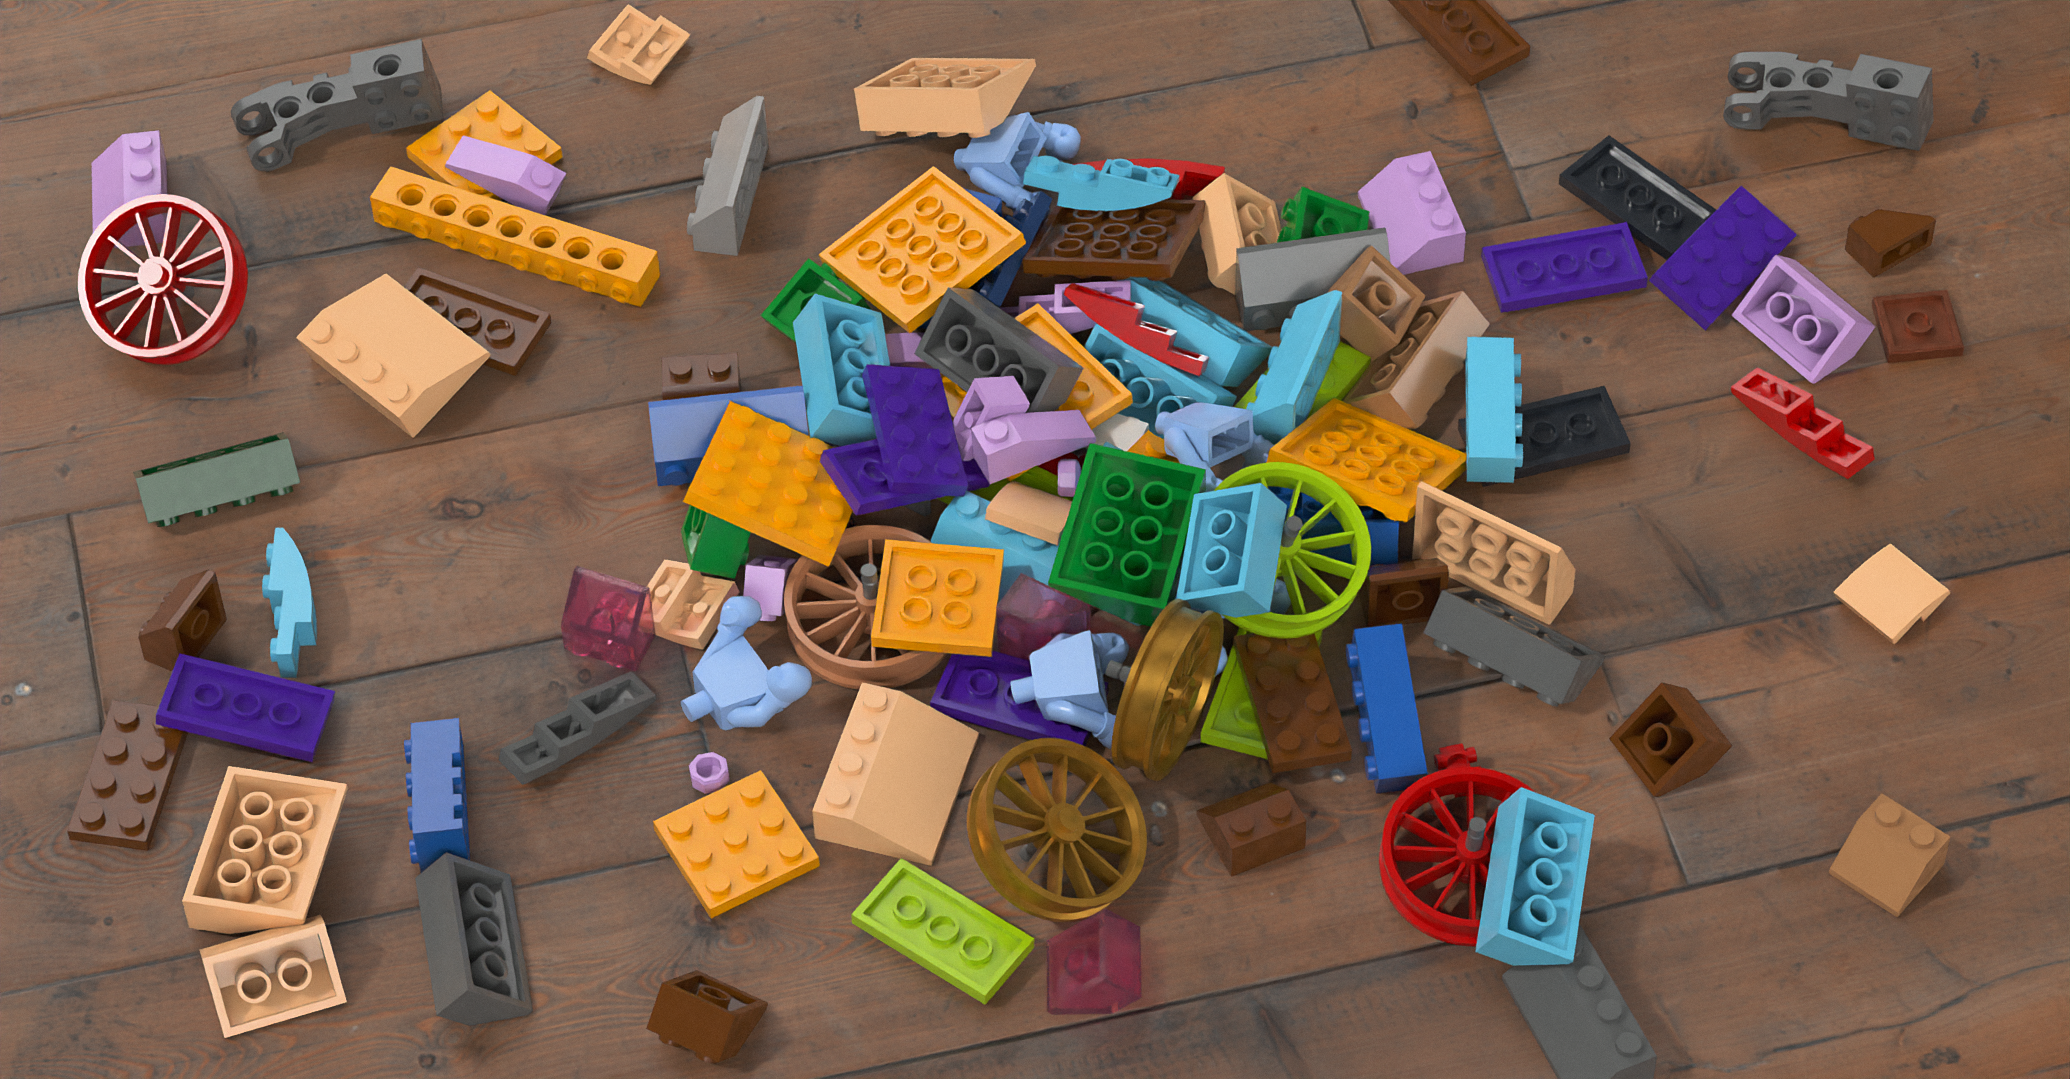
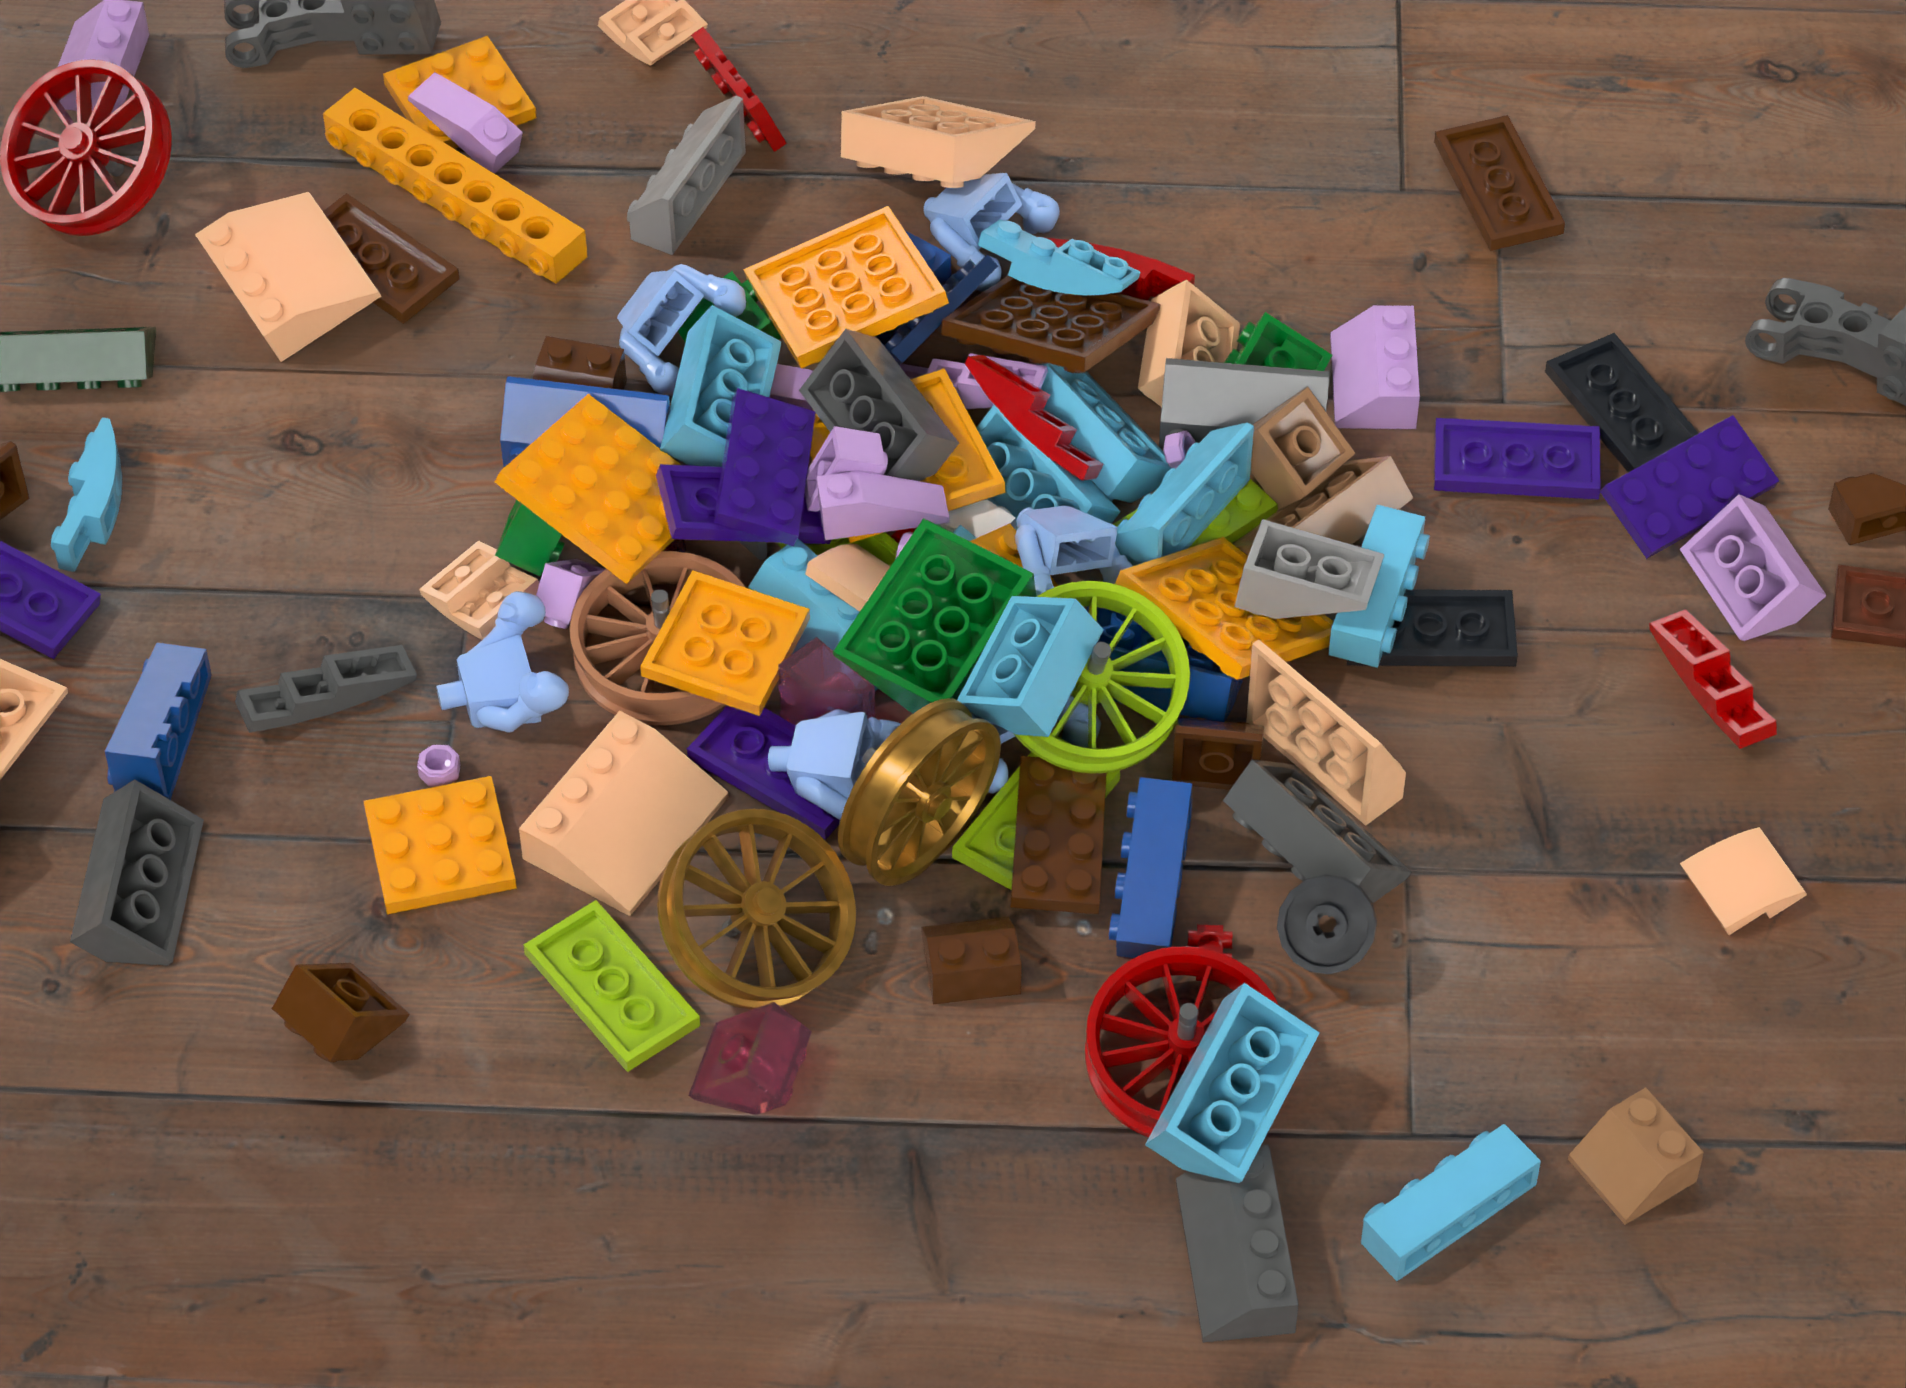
camera: 15 degrees right, 0 degrees up
clear pink slope [561,566,656,671] -> none
reddish brown slope [1609,682,1732,797] -> none
none -> light blue torso [617,264,746,397]
none -> red wing [691,27,787,152]
none -> lavender tile [1163,430,1195,469]
none -> light grey slope [1234,519,1384,619]
none -> black wheel [1277,874,1377,975]
none -> medium azure brick [1361,1124,1541,1281]

